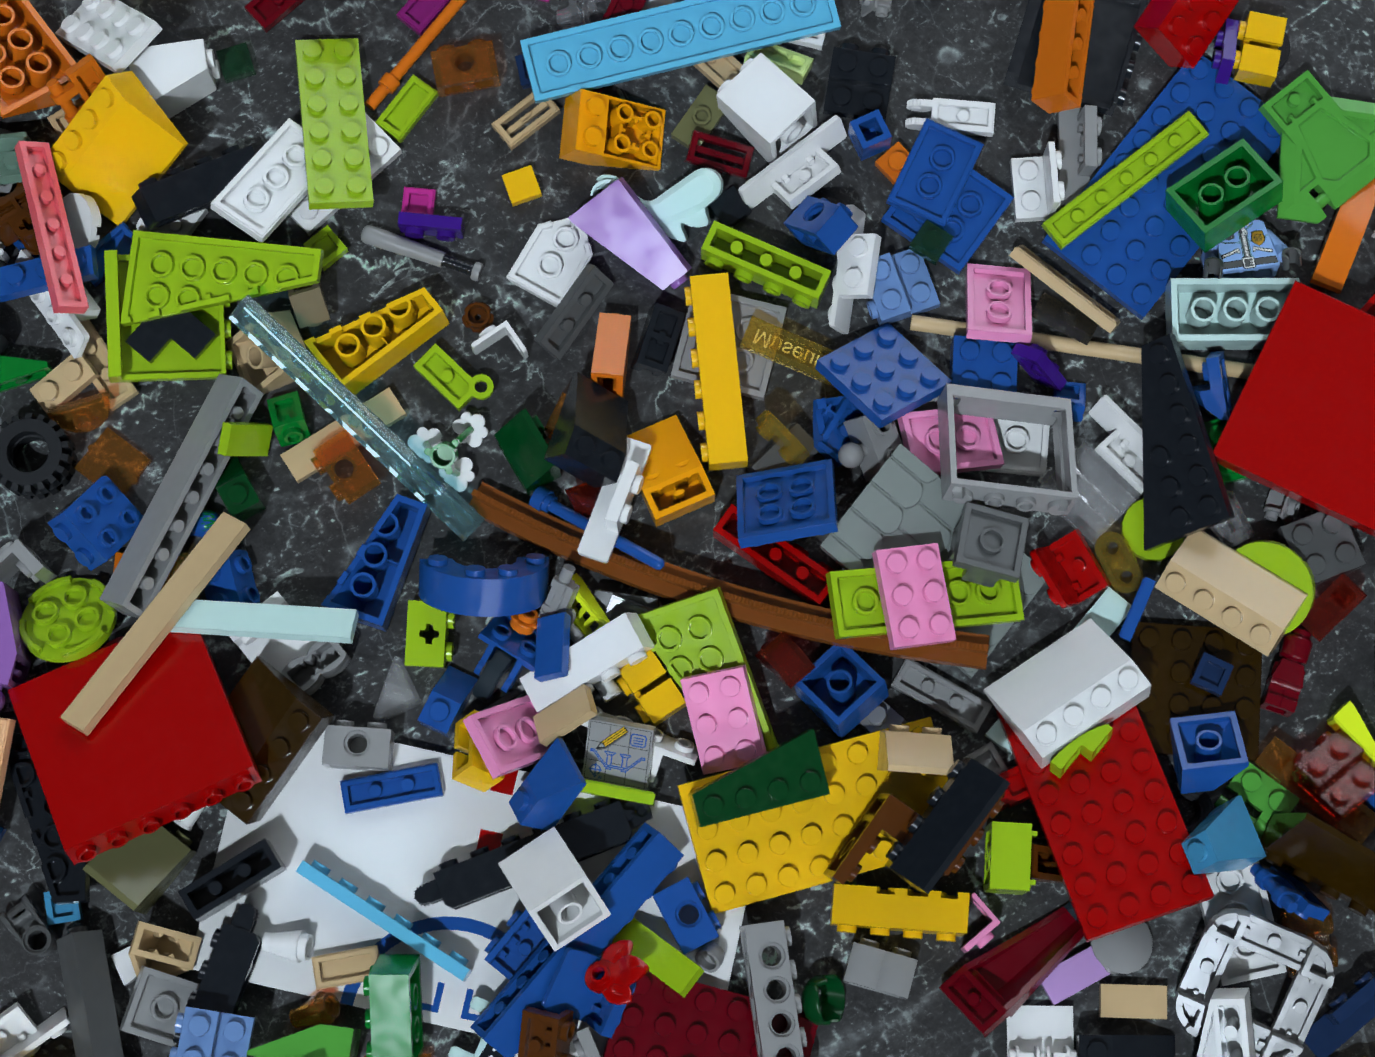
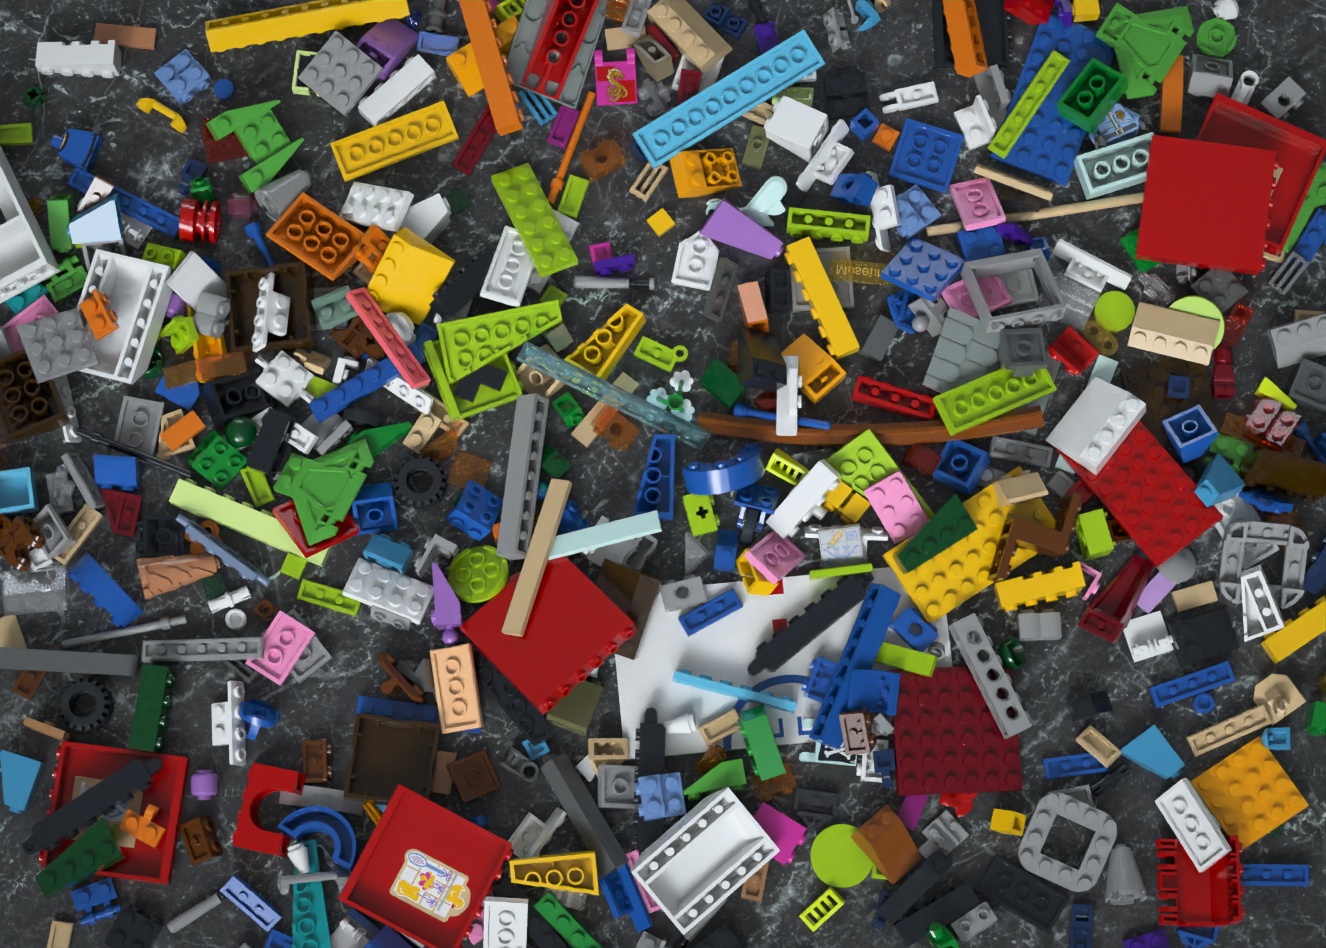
camera: 20 degrees left, 0 degrees up
black brick [178,838,287,922] -> none
lime tile [217,422,273,456] -> none
reddish brown plate [462,302,494,333] -> none
white bracket [471,320,529,359] -> none
white slope [498,827,612,952] -> none
blue slope [509,737,587,831] -> none
orange plate [510,610,539,635] -> none
tan tile [533,684,598,747] -> none
blue tile [534,612,571,682] -> none
light grey piece [538,564,585,643] -> none
red plate [585,940,650,1005] -> none
dark red tile [684,130,754,179] -> none
blue plate [736,459,838,549] -> none
clear yellow plate [755,409,810,465] -> none
bright pink plate [872,543,957,650] -> none
black slope [884,757,1011,894] -> none
blue tile [886,118,984,230] -> none
clear green plate [909,220,954,266] -> none
lime slope [1049,724,1113,778] -> none
blue tile [1119,577,1156,643] -> none
black wing [1141,334,1235,551] -> none
blue slope [1192,351,1232,421] -> none

